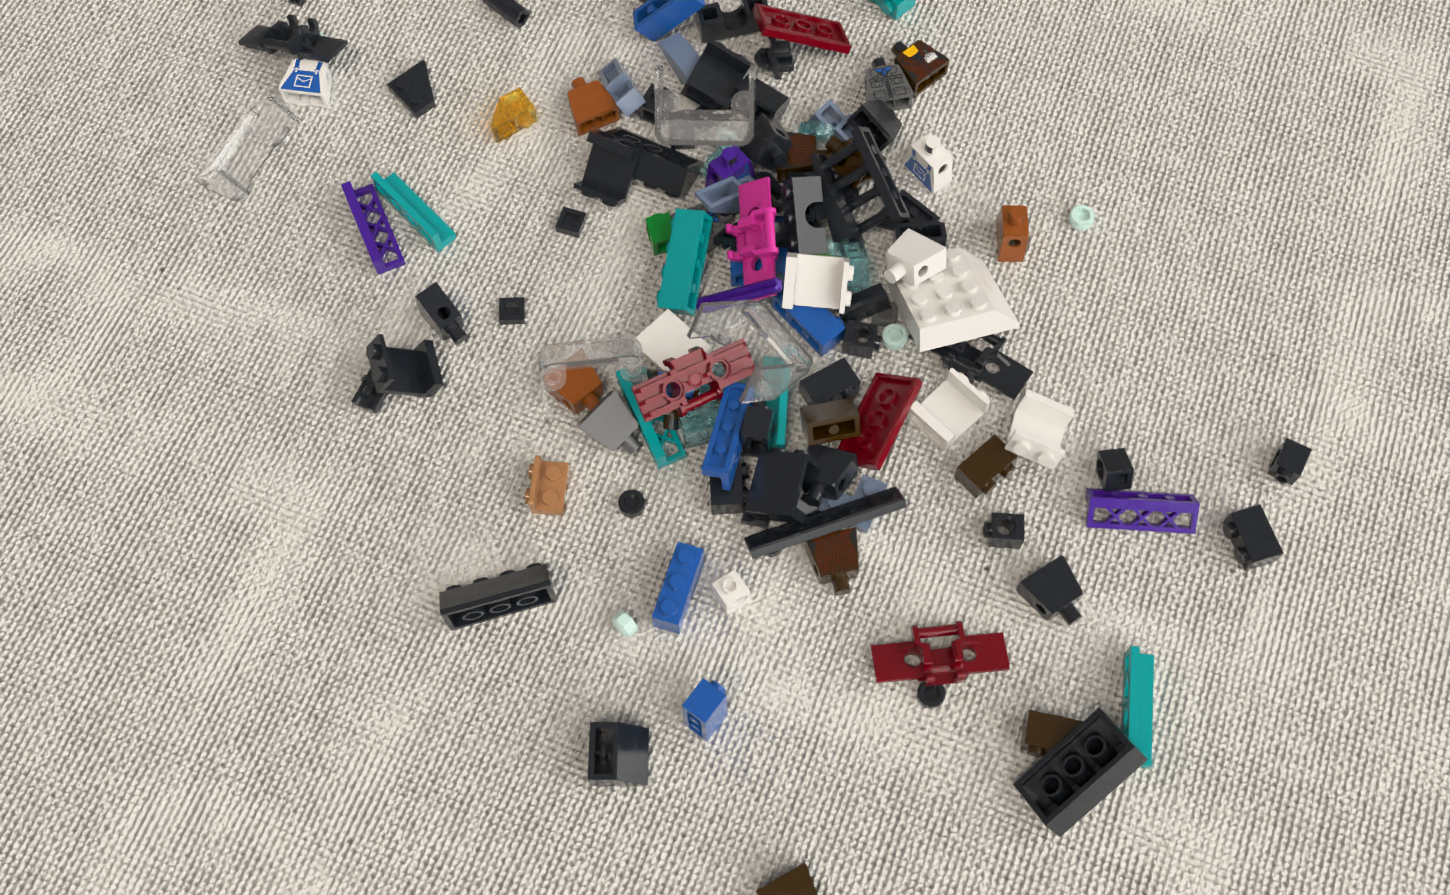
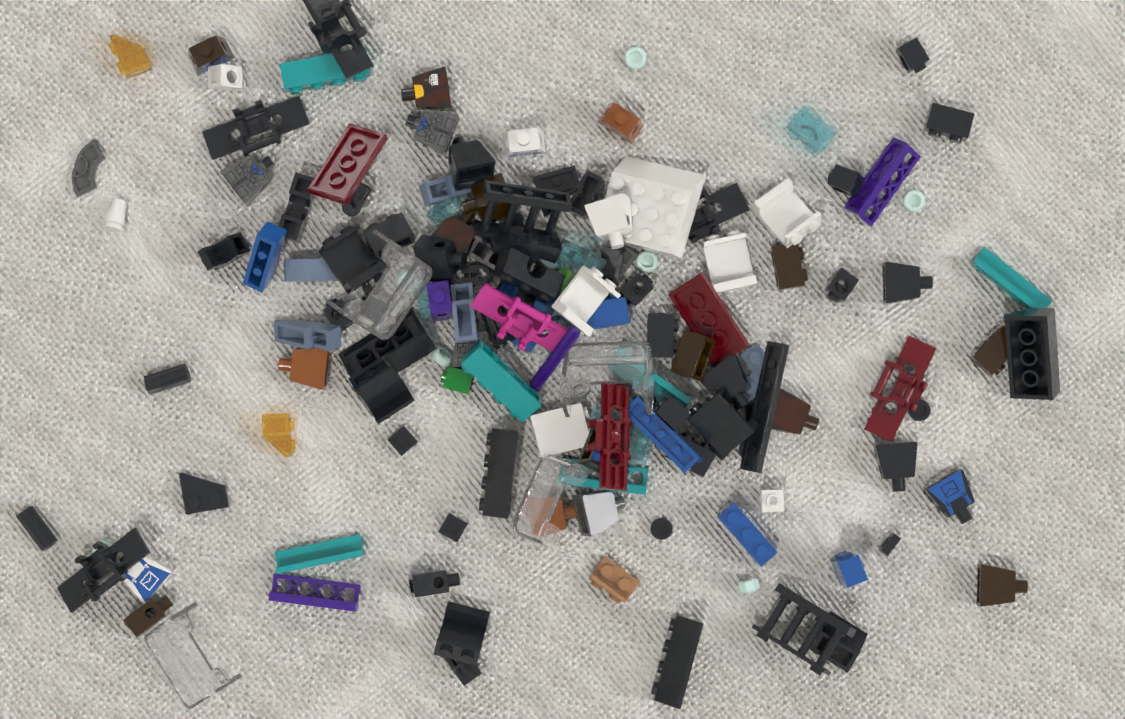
camera: 60 degrees left, 20 degrees up
none -> dark brown torso [124,595,173,639]
none -> light aqua tile [431,347,453,367]
none -> black slope [479,428,518,519]
none -> black fence [752,583,857,676]
none -> clear light blue brick [786,105,837,155]
none -> black torso [873,442,917,492]
none -> black tile [879,533,901,556]
none -> light aqua tile [903,190,925,213]
none -> torso [923,469,975,524]

